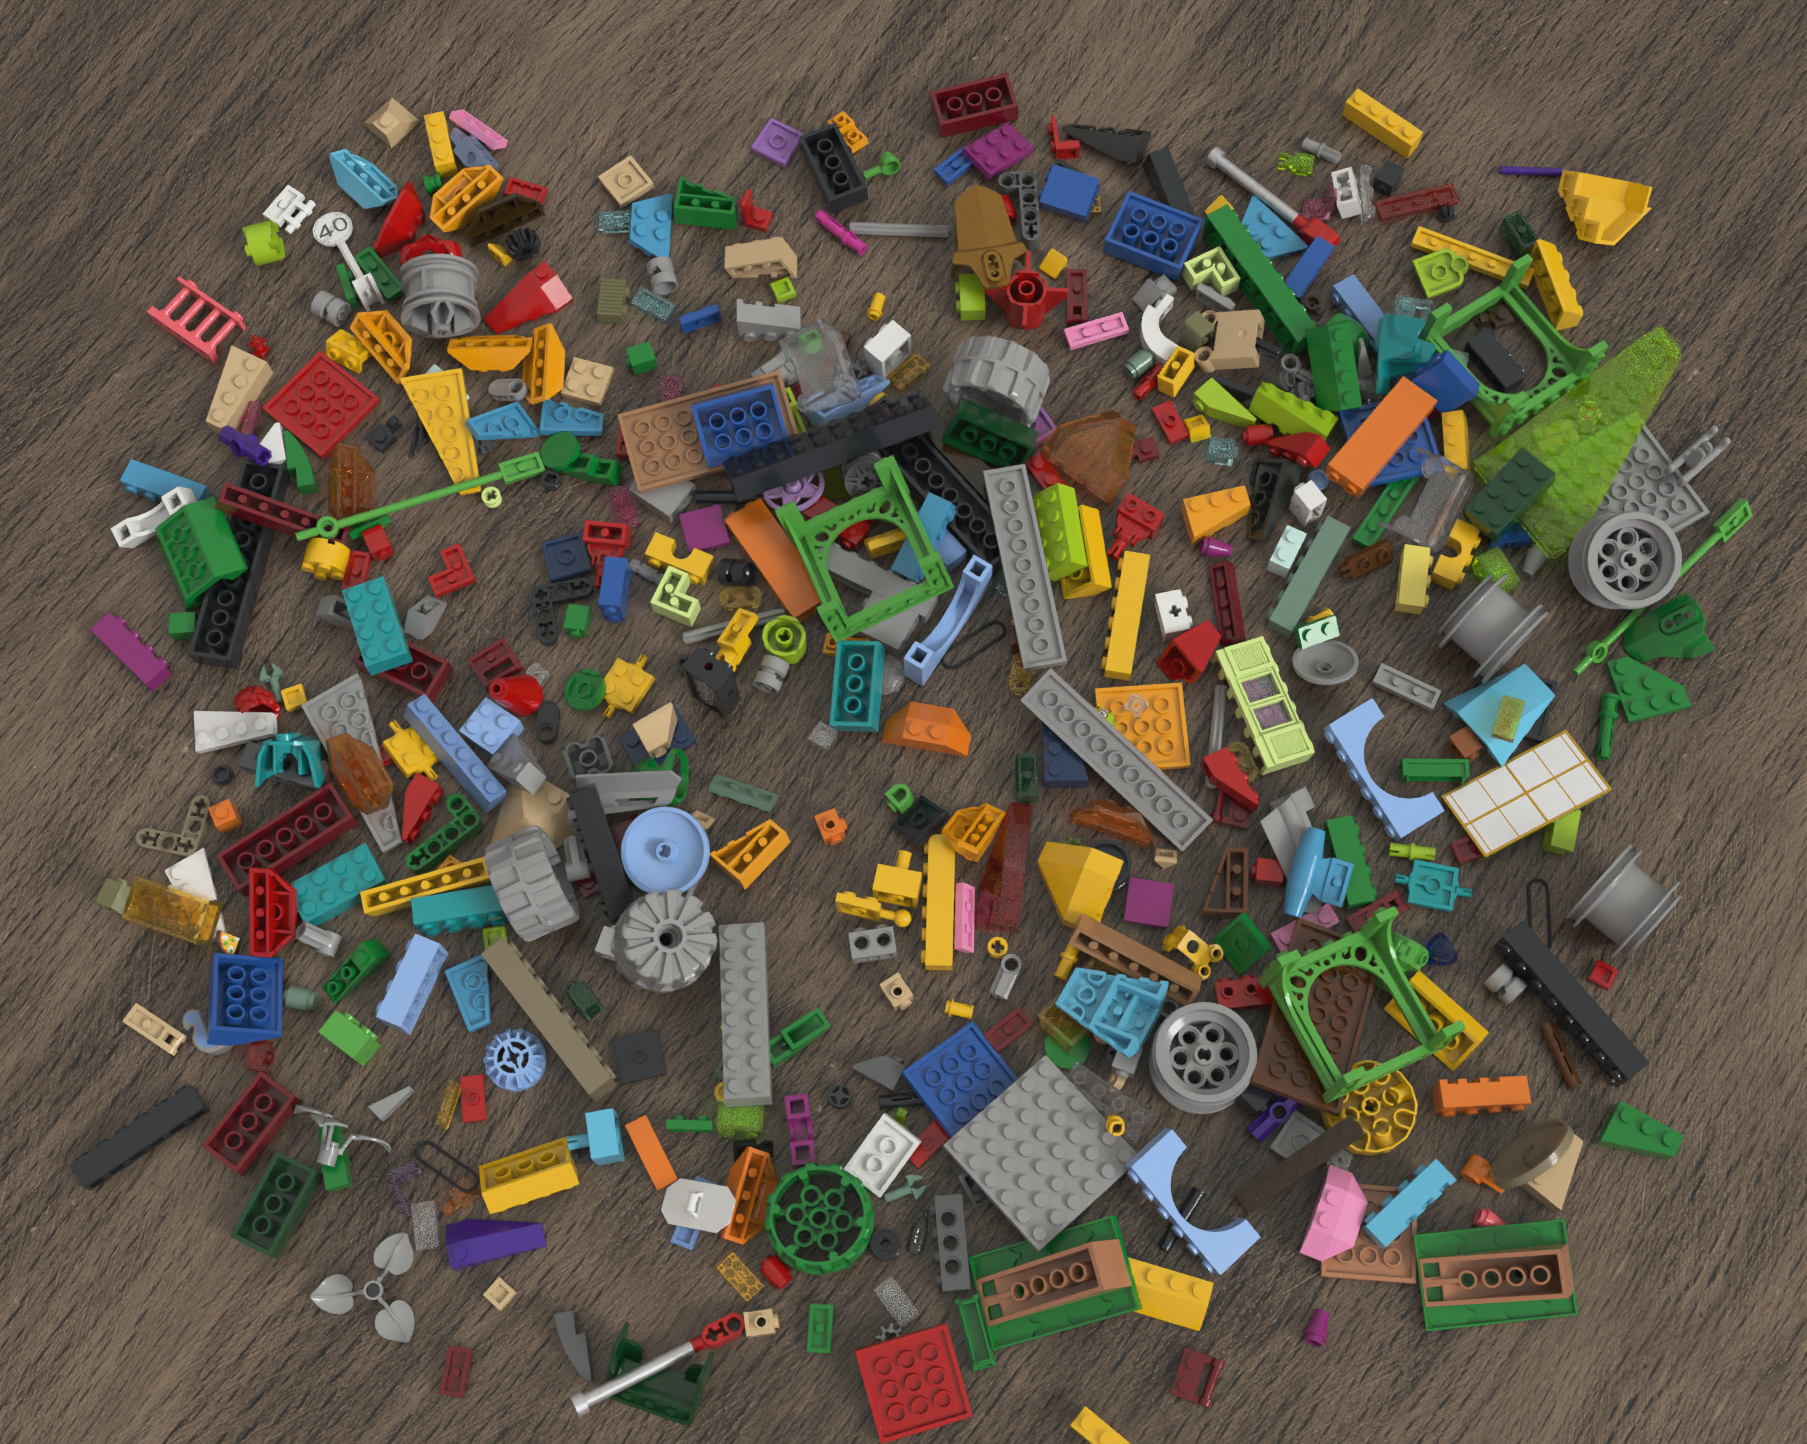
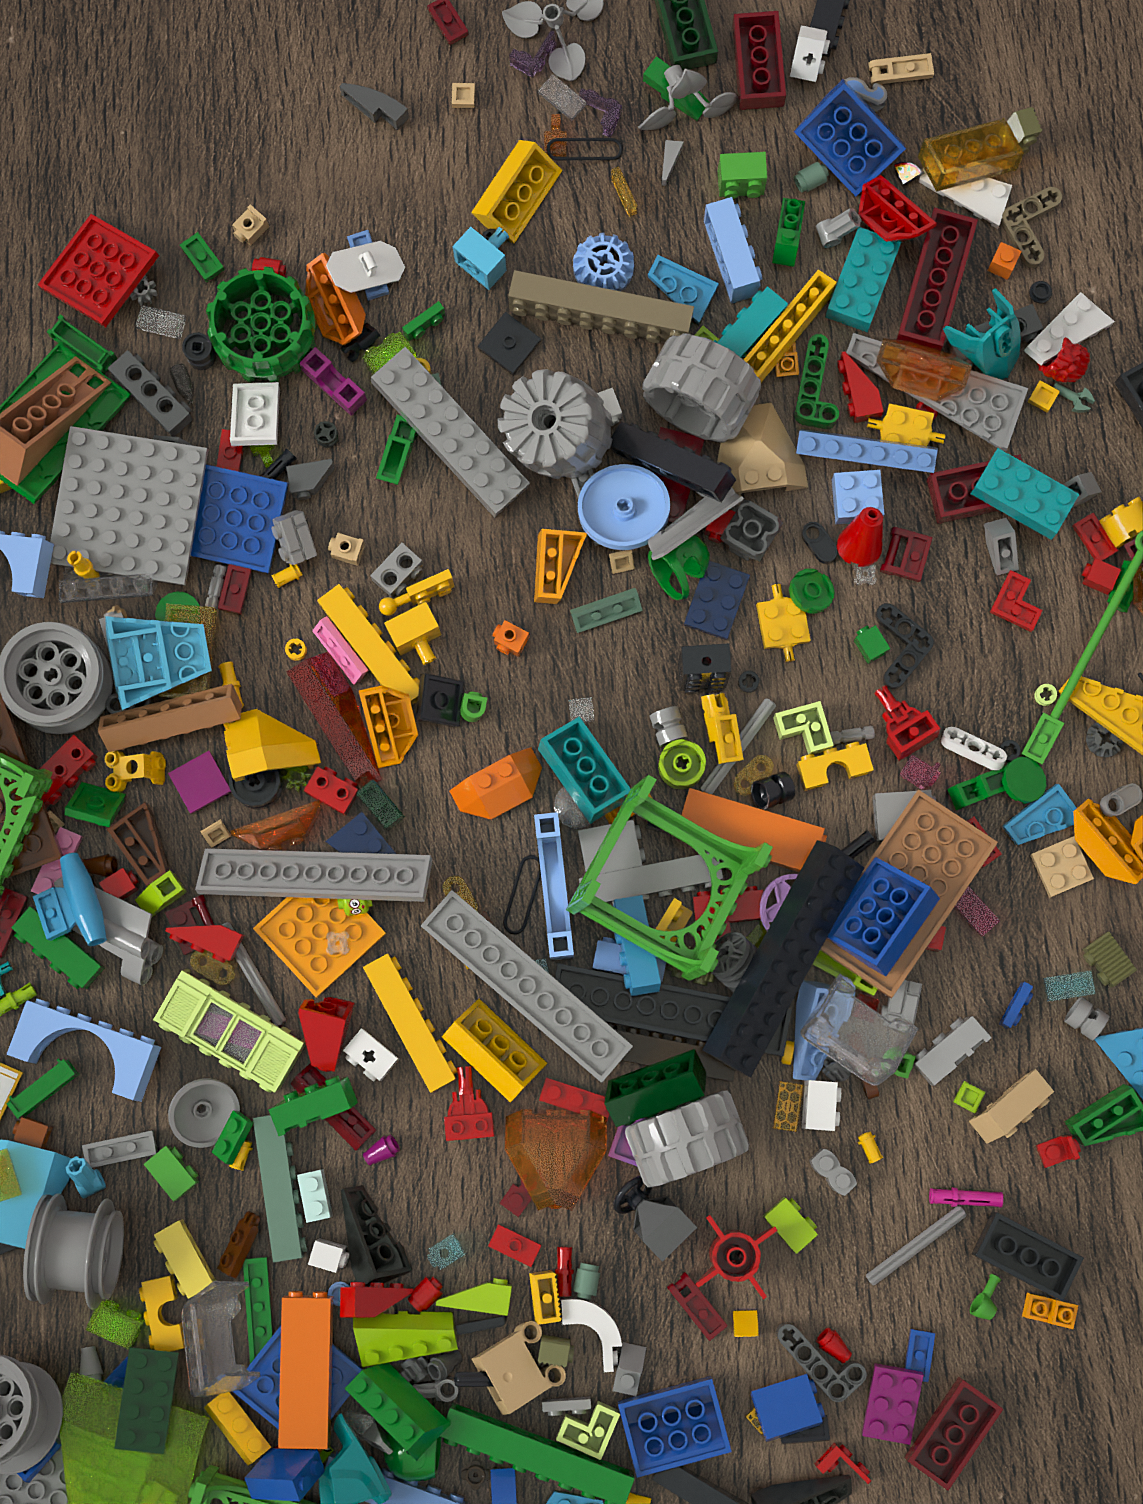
camera: 140 degrees right, 10 degrees up
clear red brick [243,1040,275,1076] -> none
dark purple wedge [446,1219,547,1271] -> none
red plate [460,1074,487,1123] -> none
dark azure wing [465,401,540,440] -> none
light grey wedge [487,733,547,795] -> none
dark blue plate [541,531,593,583] -> none
light grey piece [563,835,591,882] -> none
clear green brick [565,980,604,1022] -> none
flat silver piece [569,1313,745,1418] -> none
blue brick [598,556,632,623] -> none
dark green windscreen [606,1322,715,1425] -> none
green brick [624,341,658,376] -> none
orange slope [625,1115,678,1191] -> none
tan slope [632,702,678,758] -> none
magenta tile [679,504,731,555] -> none
clear yellow tile [716,1251,764,1303] -> none
medium lavender tile [750,118,804,168] -> none
sand green bar [884,1175,927,1203] -> none
pearl gold piece [950,185,1028,289] -> none
light grey piece [989,954,1021,1001] -> none
lime brick [1032,483,1088,581] -> none
bright pink plate [1063,312,1129,350] -> none
light orange wedge [1181,485,1251,547] -> none
yellow slope [1183,414,1211,443] -> none
none -> medium azure piece [65,1156,106,1199]
none -> reddish brown cone [82,854,117,877]
none -> lime slope [135,870,187,917]
none -> bright green brick [144,1145,199,1202]
none -> light grey axle [205,565,227,610]
none -> green wedge [268,1075,358,1136]
none -> light grey brick [271,510,317,565]
none -> red brick [303,766,360,816]
none -> clear purple bracket [509,31,557,78]
none -> dark grey piece [613,1175,697,1262]
none -> white brick [790,25,830,82]
none -> light grey brick [809,1148,857,1196]
none -> white beam [941,727,1007,770]

